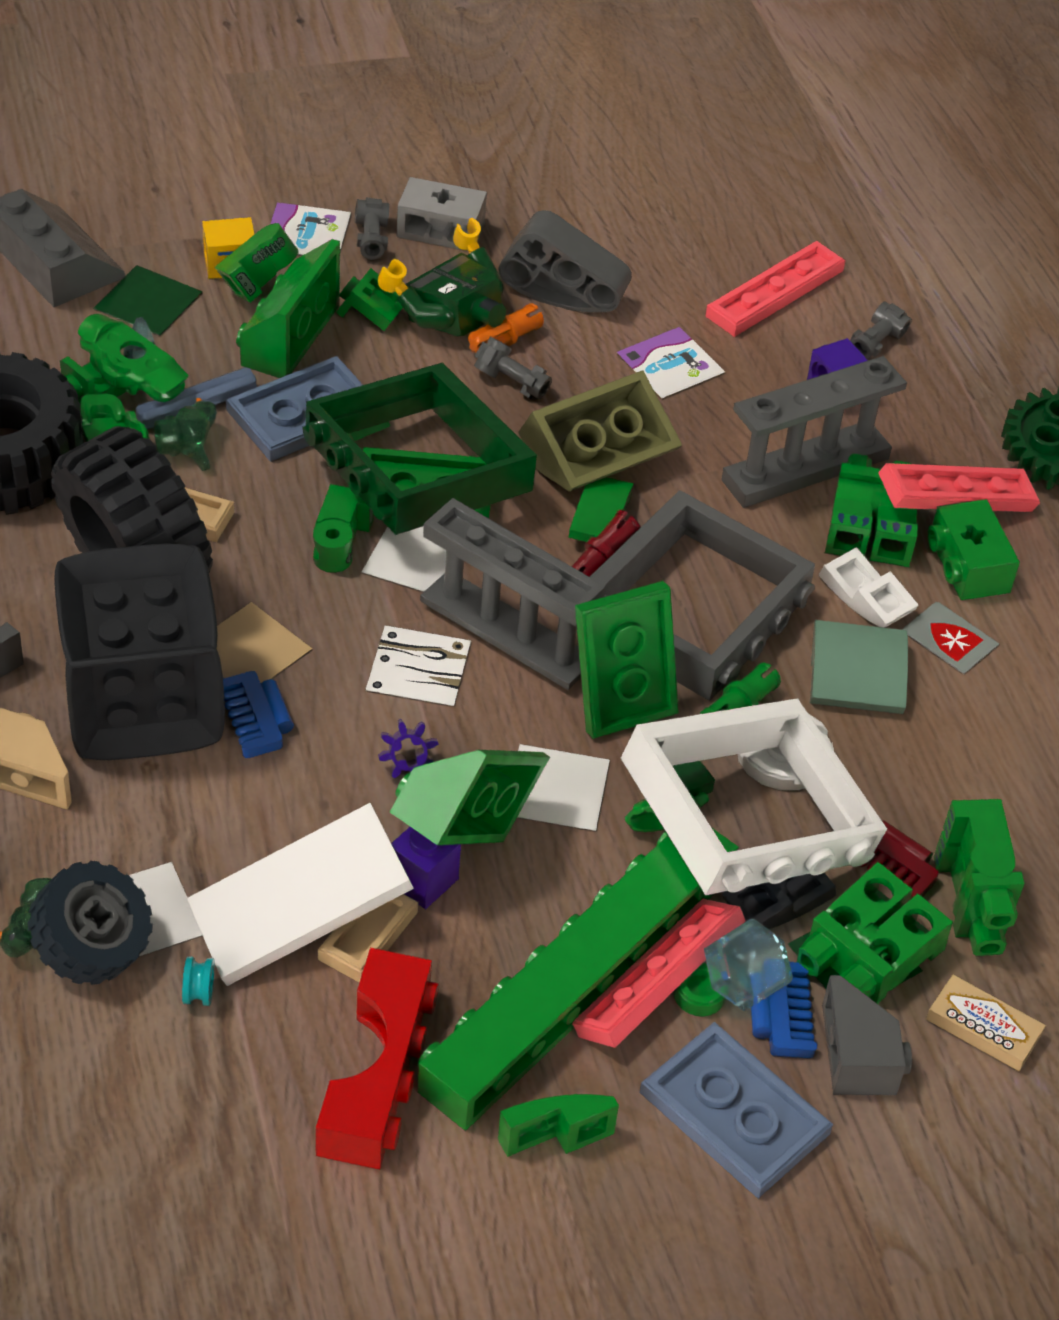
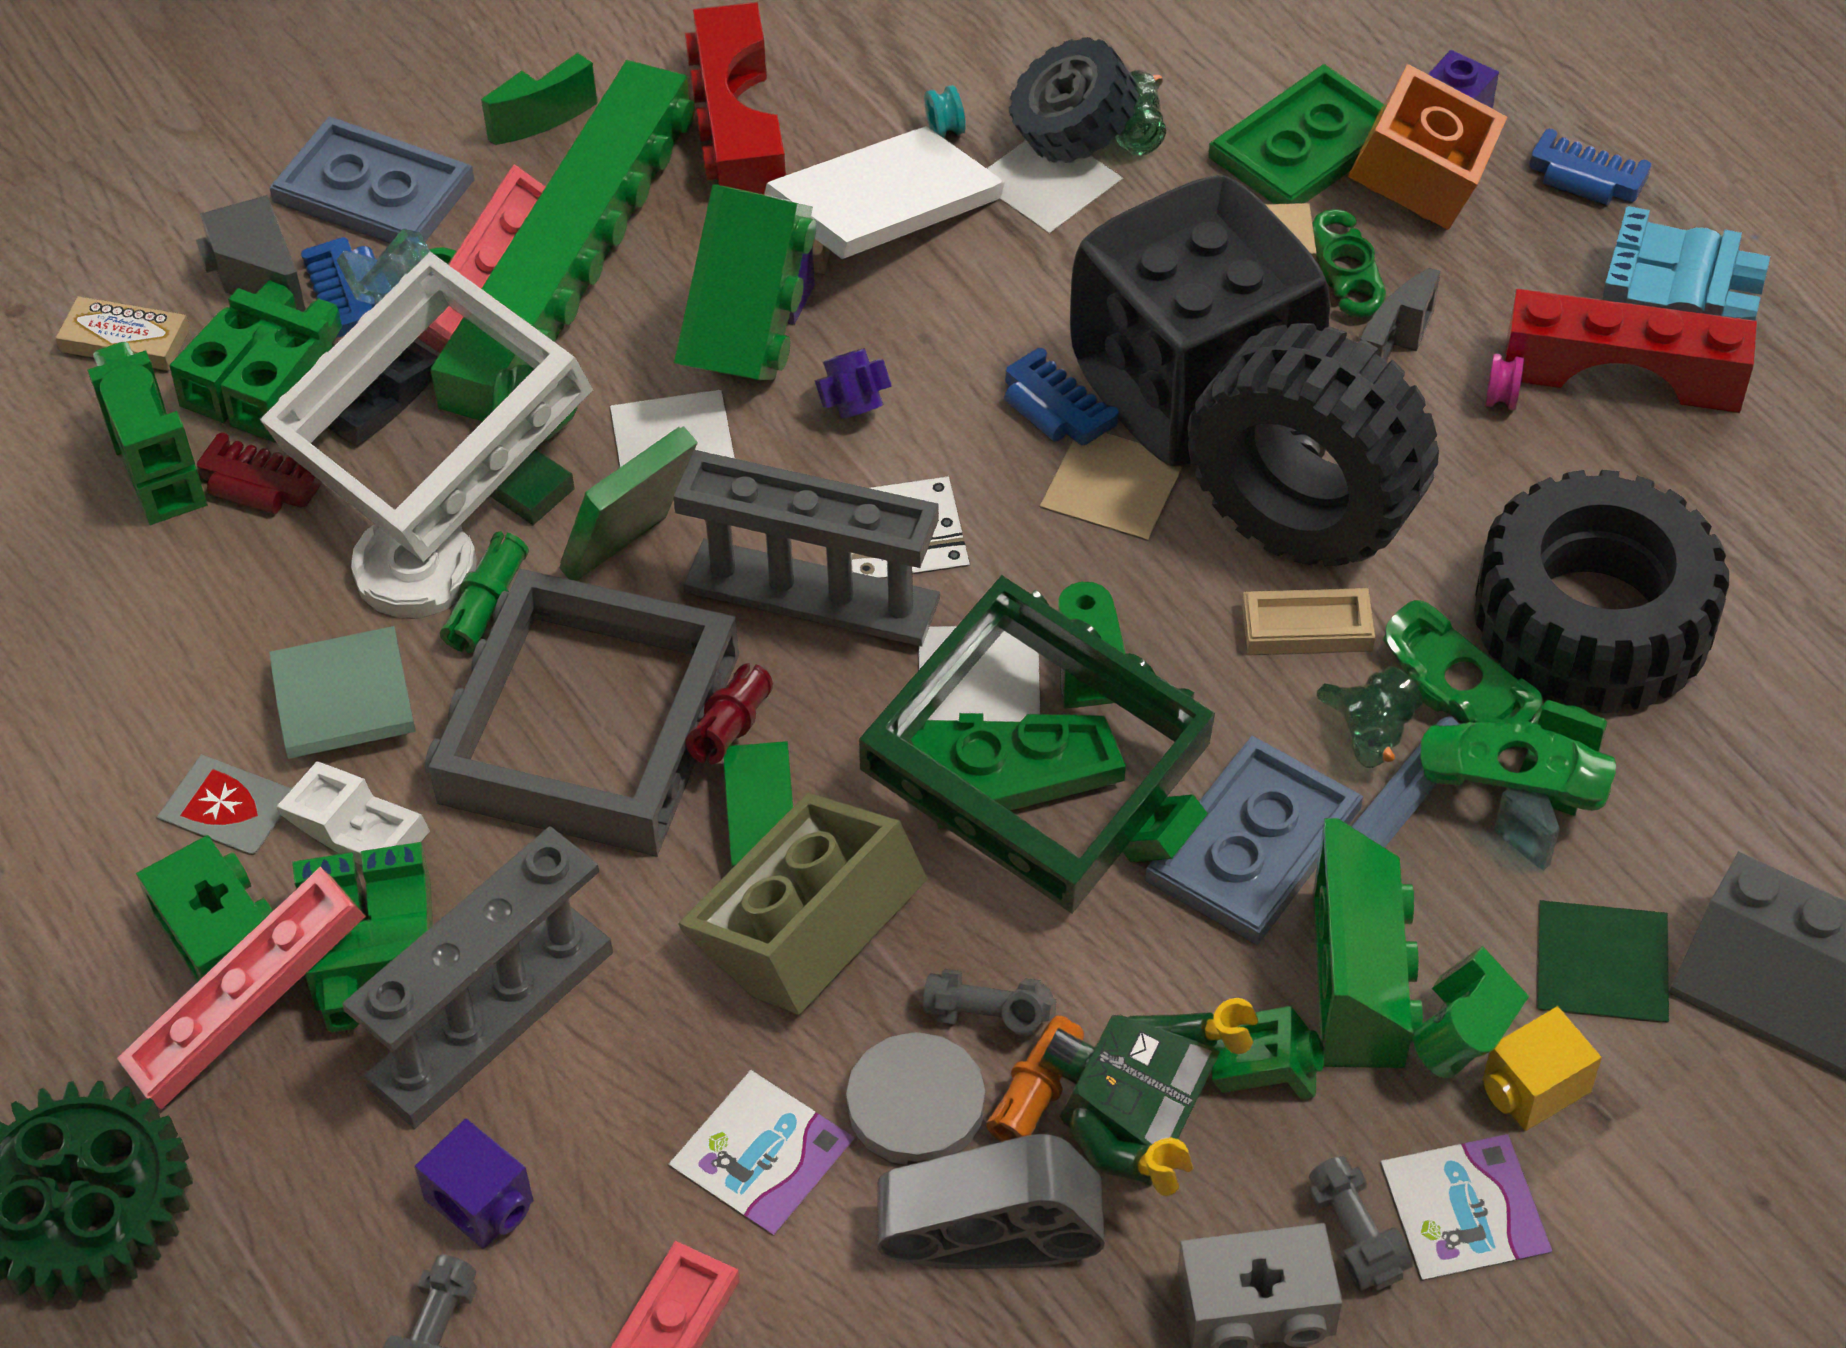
camera: 165 degrees right, 5 degrees up
none -> light grey tile [846,1032,986,1165]

